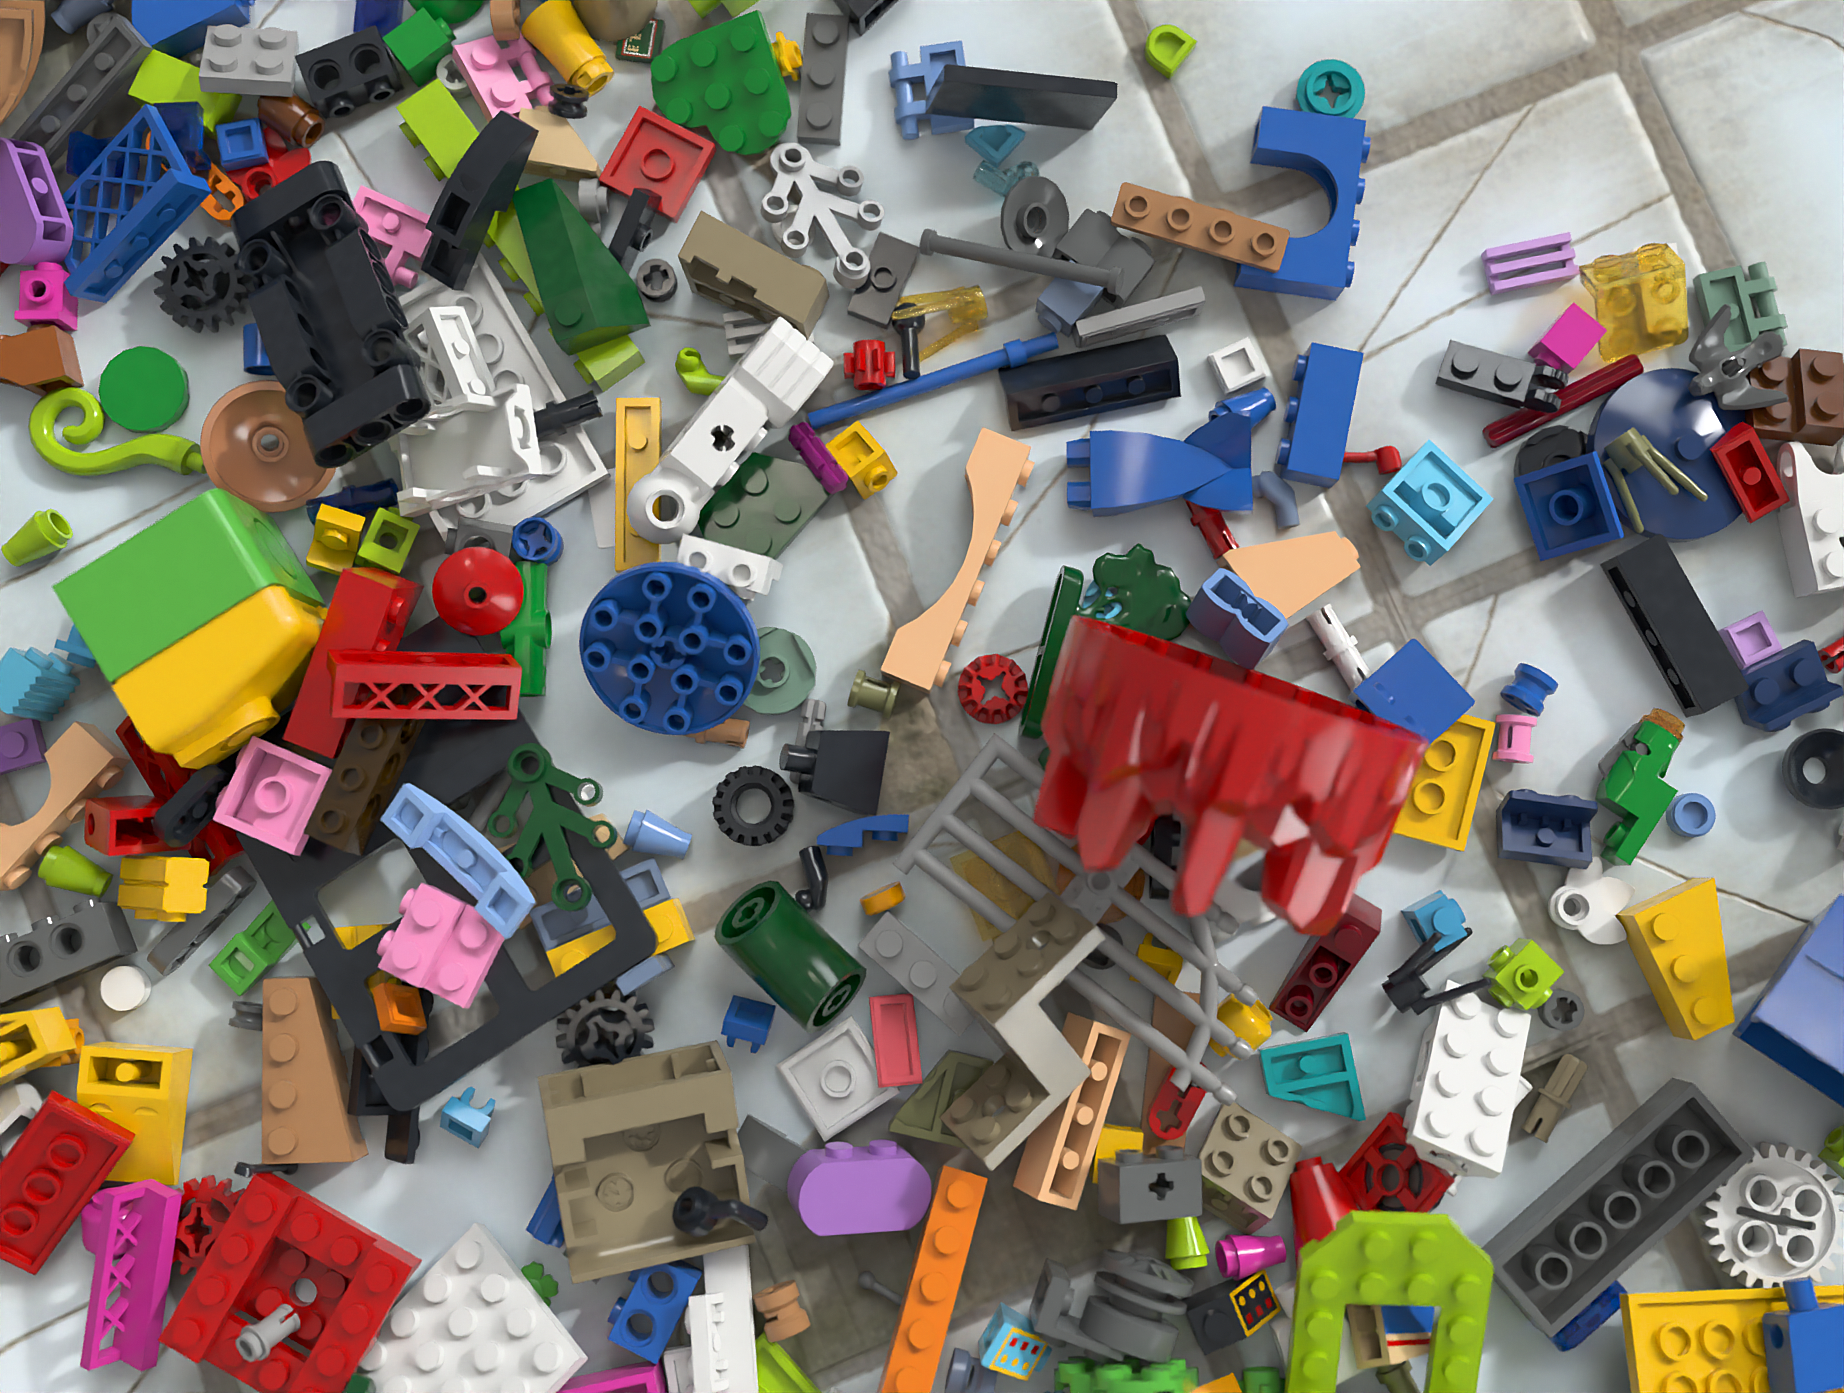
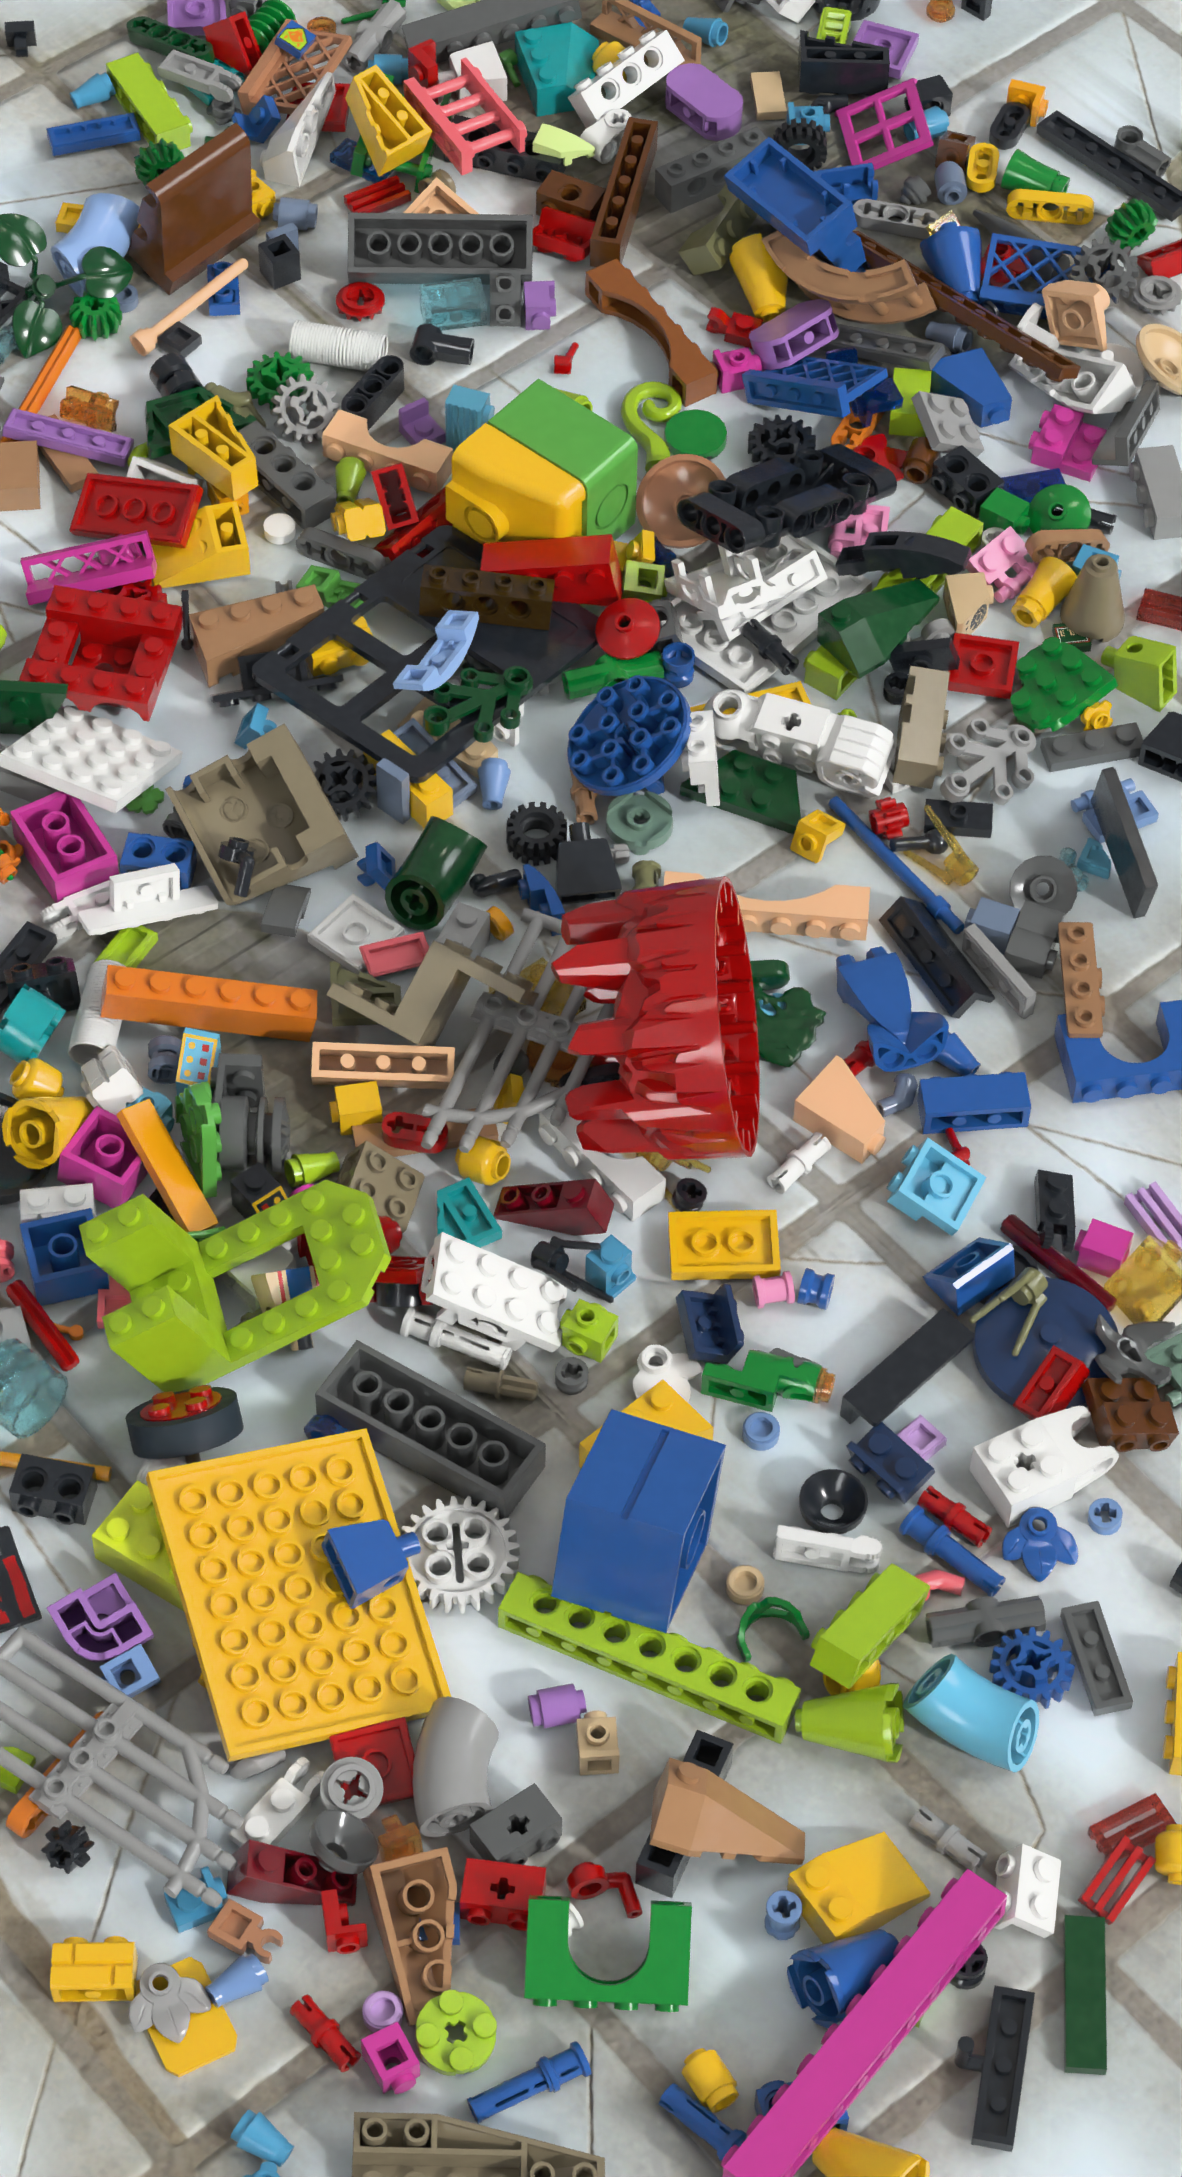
camera: 70 degrees right, 30 degrees down
black plate [153,765,233,847] -> none
bright pink plate [213,735,332,856] -> none
blue tile [215,117,269,171] -> none
light grey pin [236,1304,300,1362] -> none
red fence [326,650,522,720] -> none
orange tile [372,982,427,1035] -> none
bright pink plate [377,883,505,1008] -> none
black bush [548,84,589,119] -> none
medium nougat wheel [753,1280,810,1342] -> none
medium lavender brick [787,1139,932,1236] -> none
magenta axle [788,422,849,494] -> none
dark grey bar [919,228,1125,295] -> none
dark grey brick [1098,1145,1202,1224] -> none
medium blue brick [1186,568,1289,670] -> none
white tile [1207,337,1267,397] -> none
blue bracket [1347,639,1475,747] -> none

